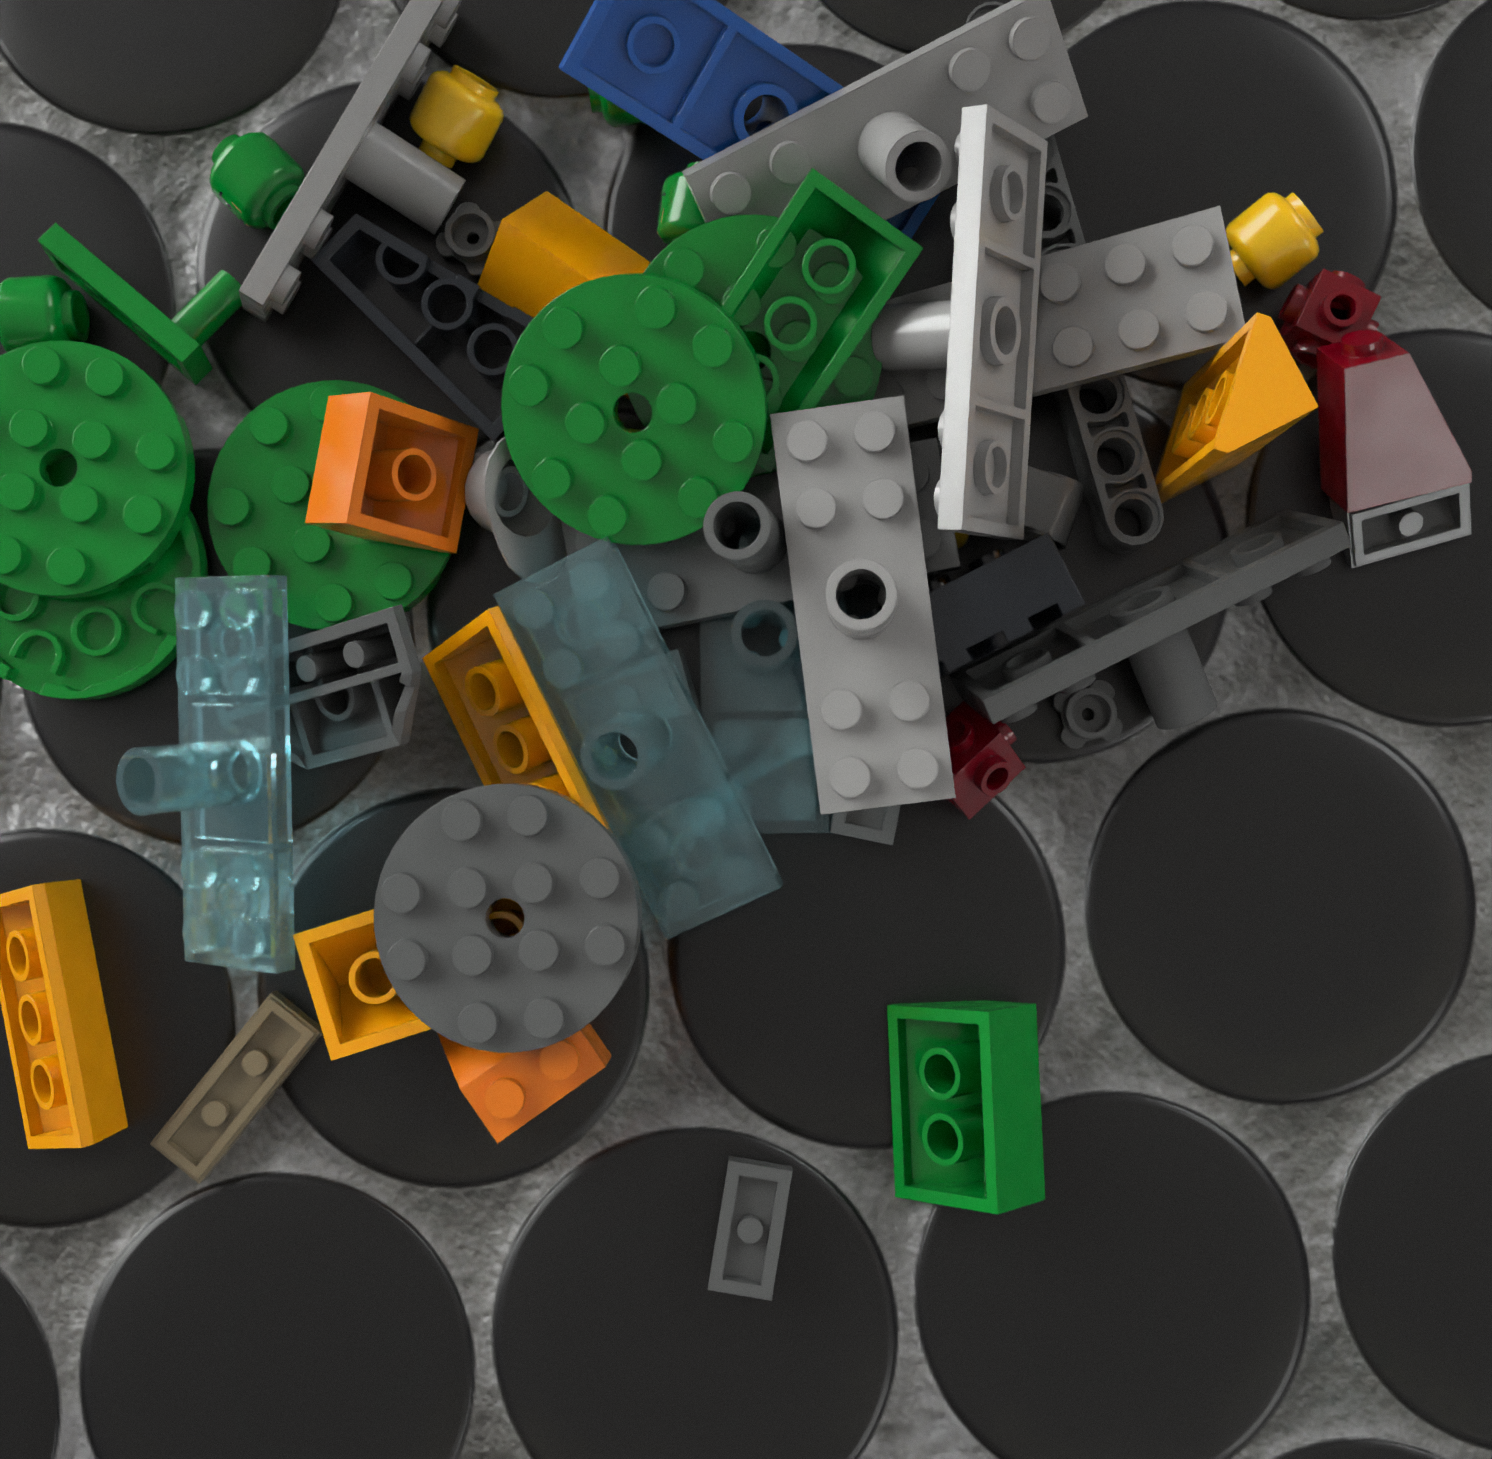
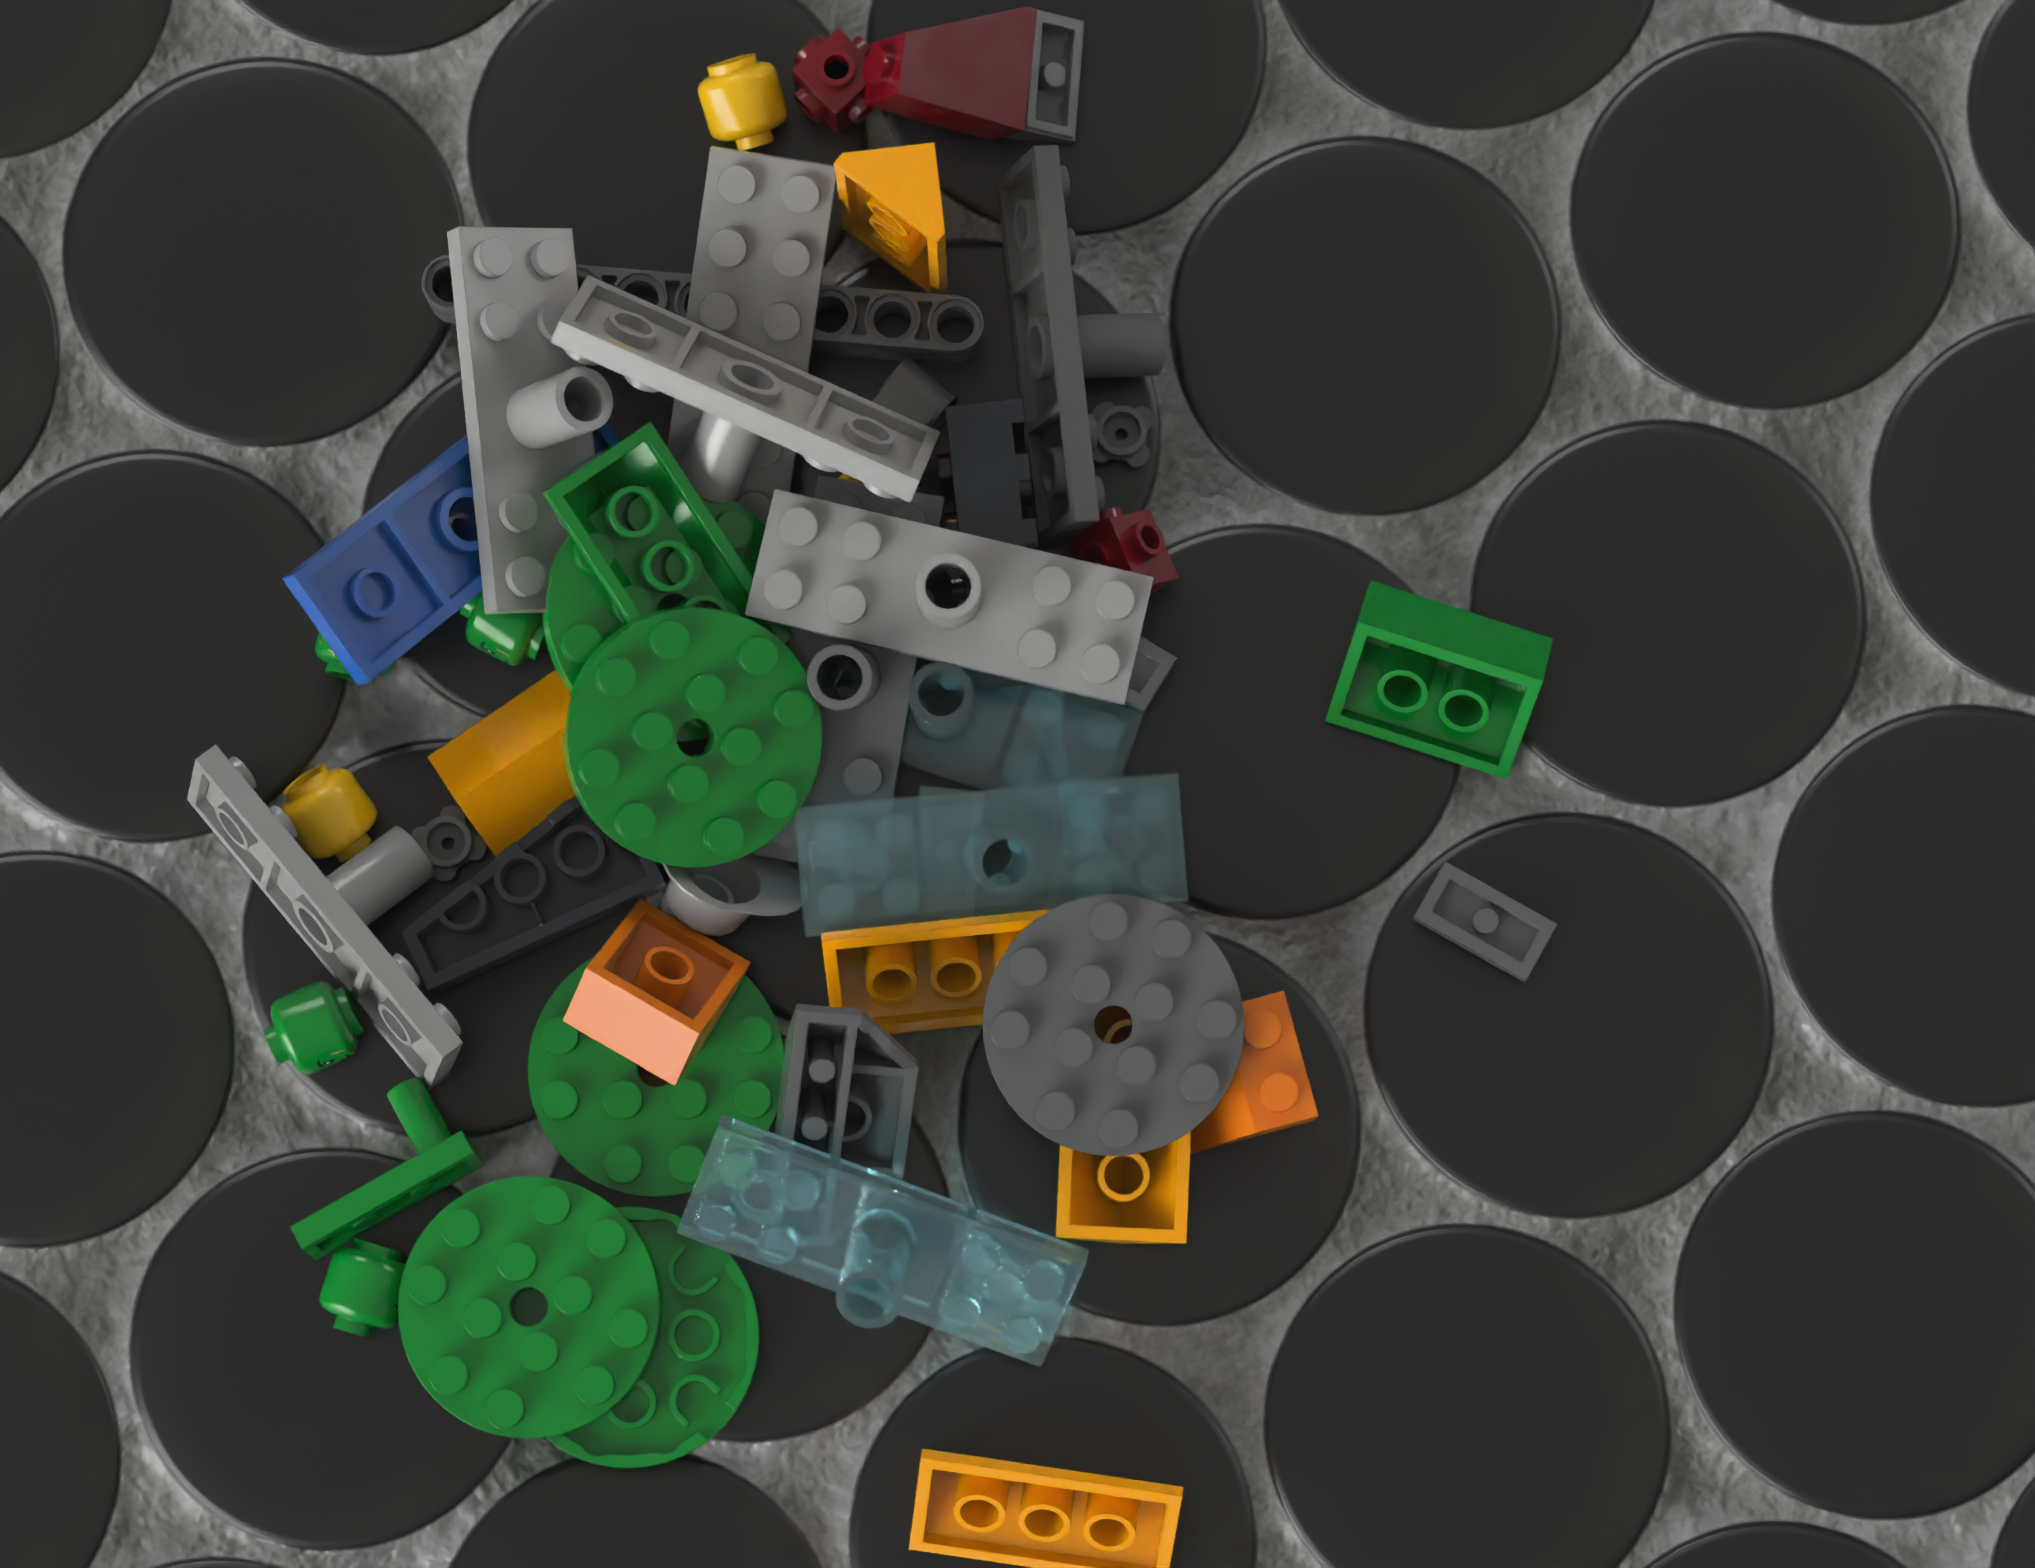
camera: 75 degrees left, 5 degrees down
dark tan tile [150,990,323,1184] -> none

